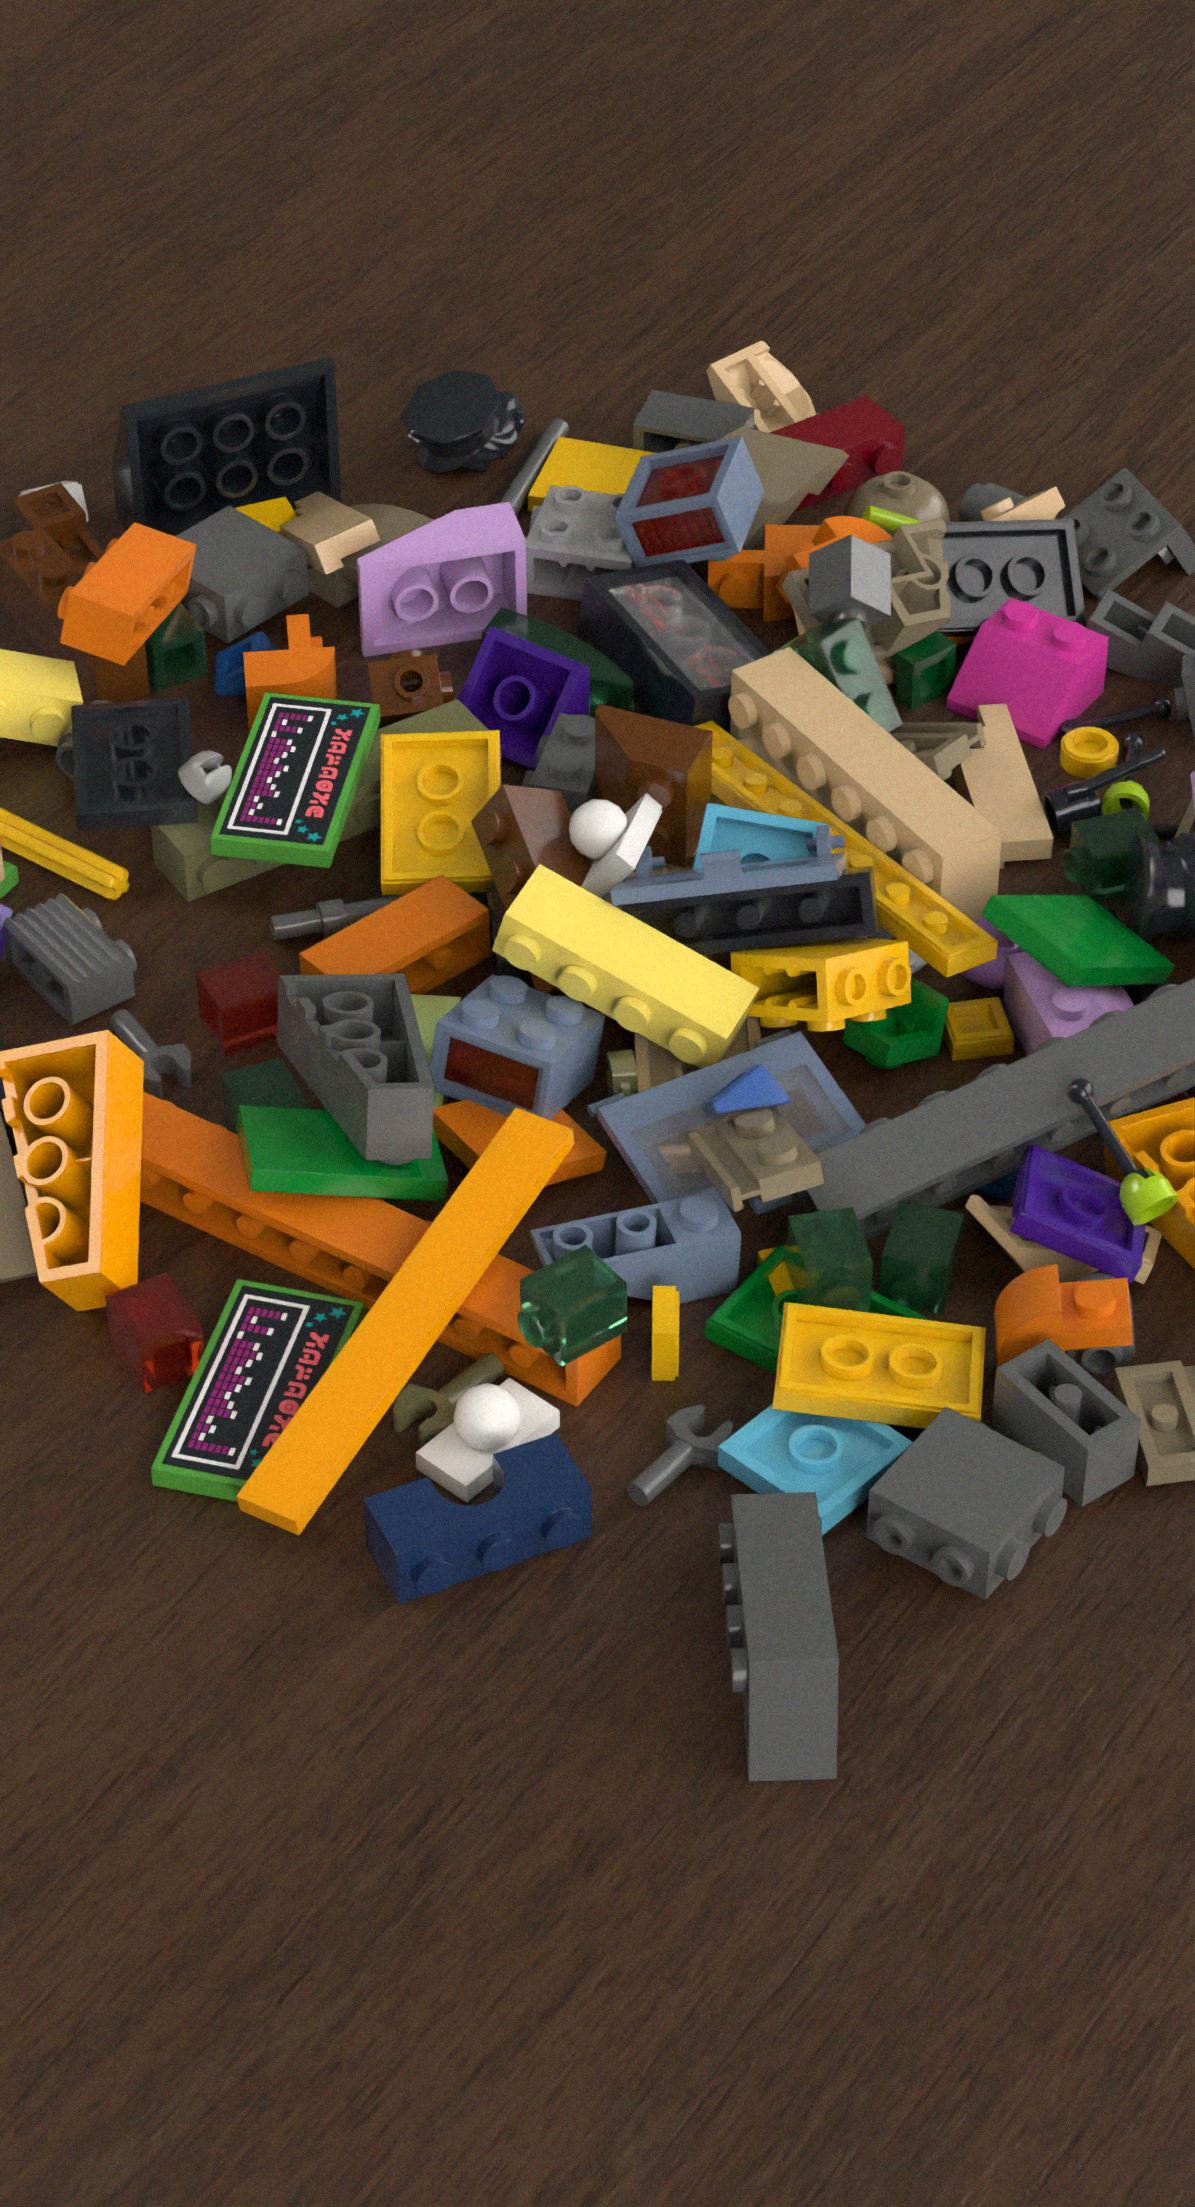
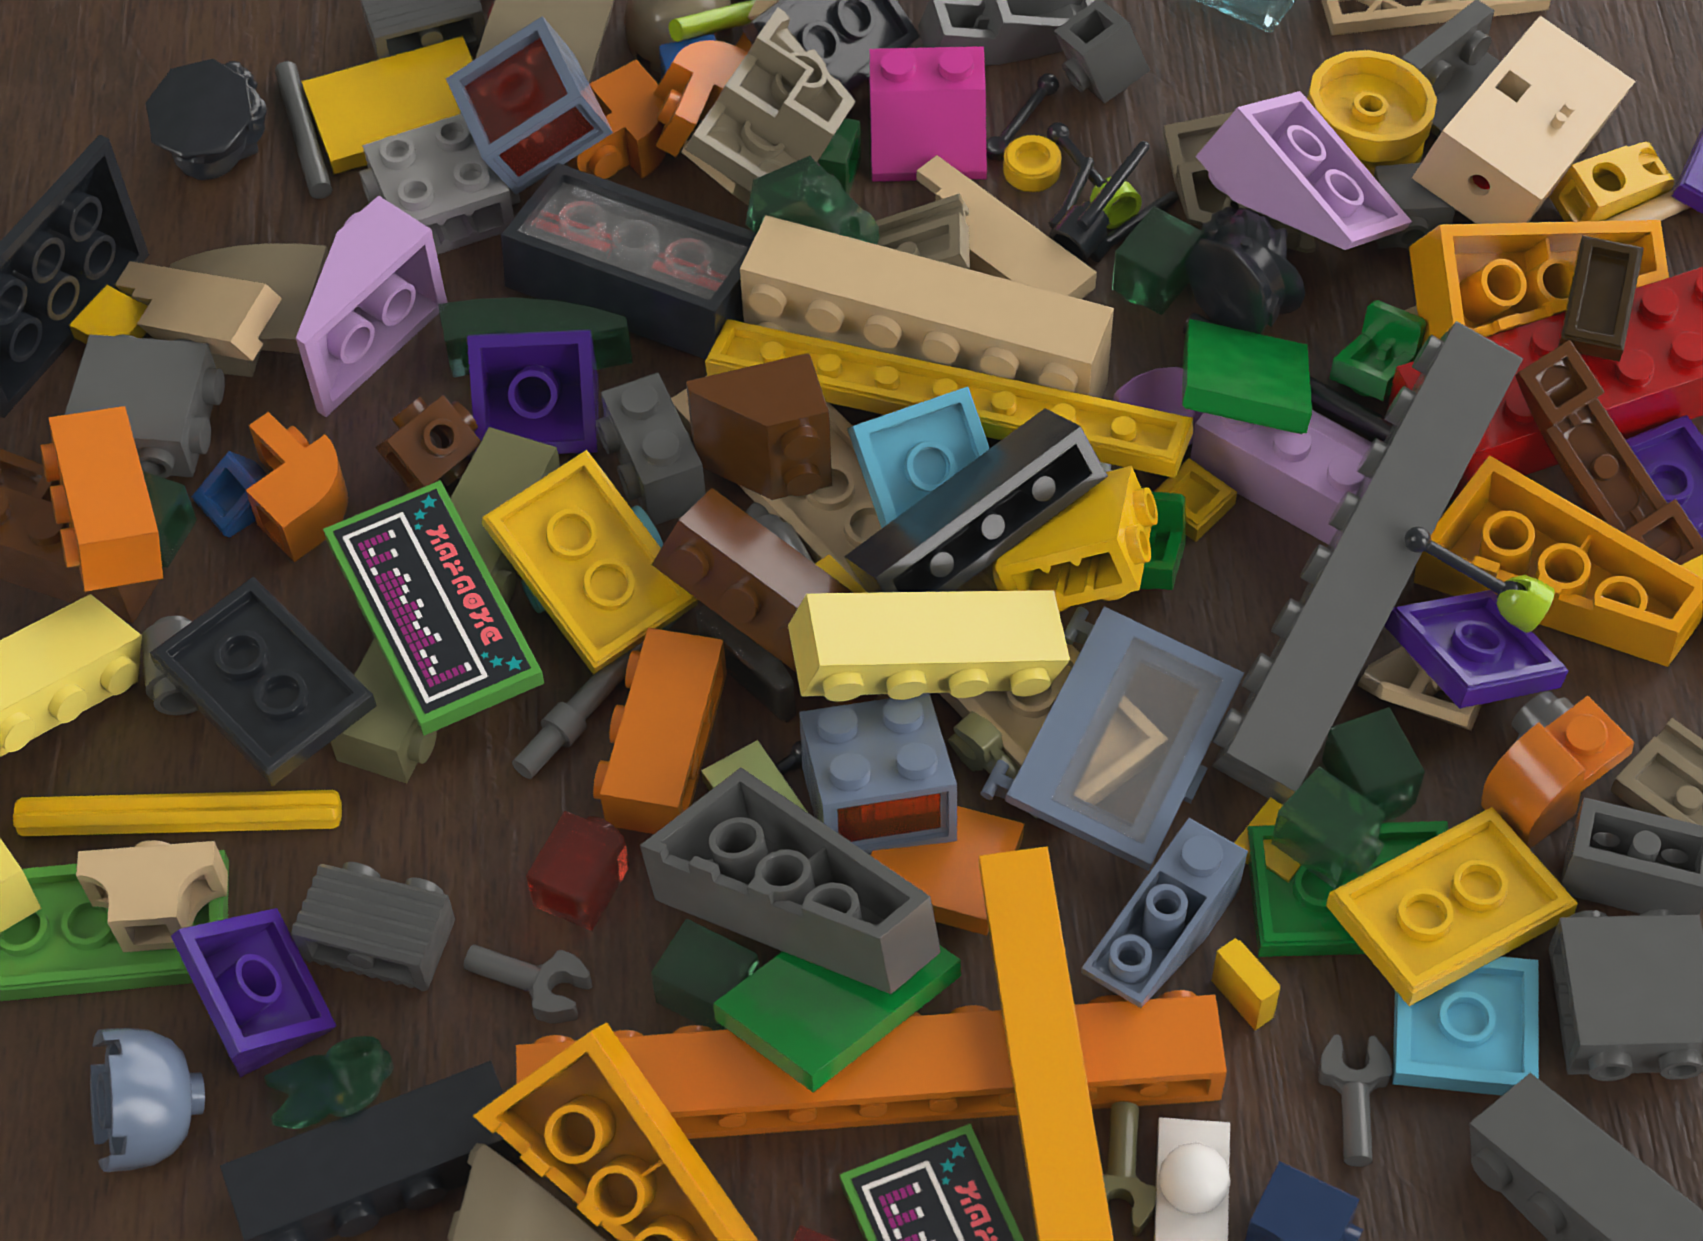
camera: 35 degrees left, 15 degrees up
light grey hinge [178,750,232,804] -> none
clear green brick [517,1245,627,1367] -> none
white tile [569,793,663,900] -> none
sand blue piece [610,825,847,906] -> none
dark tan plate [687,1106,824,1212] -> none
blue slope [703,1064,791,1116] -> none
dark grey brick [809,534,891,634] -> none

